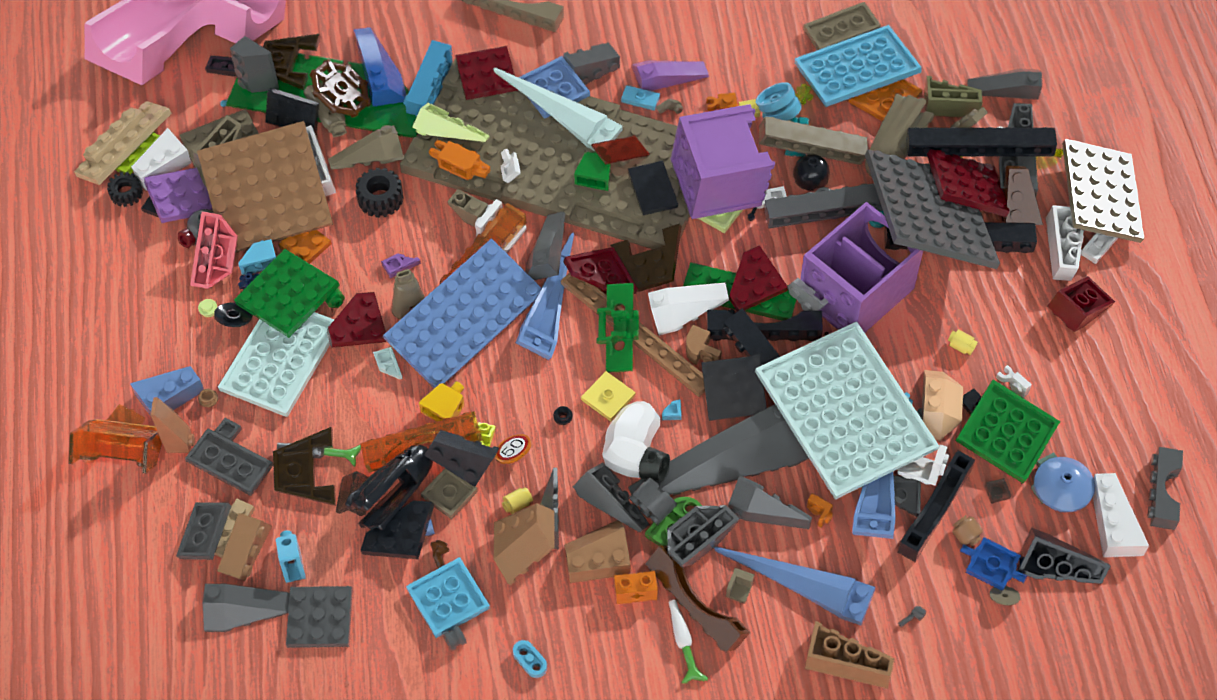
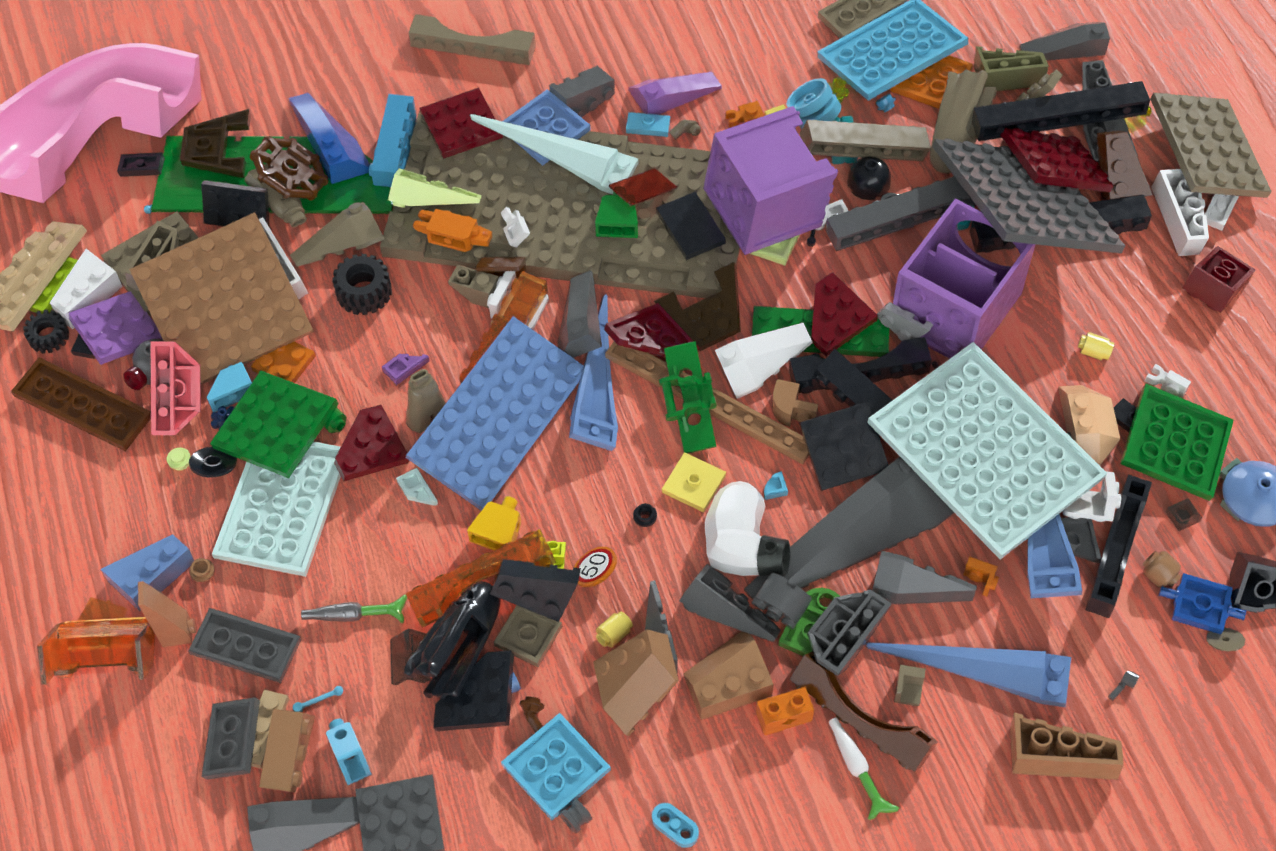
camera: 10 degrees left, 0 degrees up
dark grey tile [214,417,242,441] -> none
dark grey slope [230,36,279,92] -> none
dark brown wing [273,427,336,506] -> none
none -> reddish brown plate [11,357,151,452]
none -> medium azure hinge [293,686,344,712]
none -> reddish brown panel [476,257,527,281]
none -> dark azure plate [876,93,896,112]

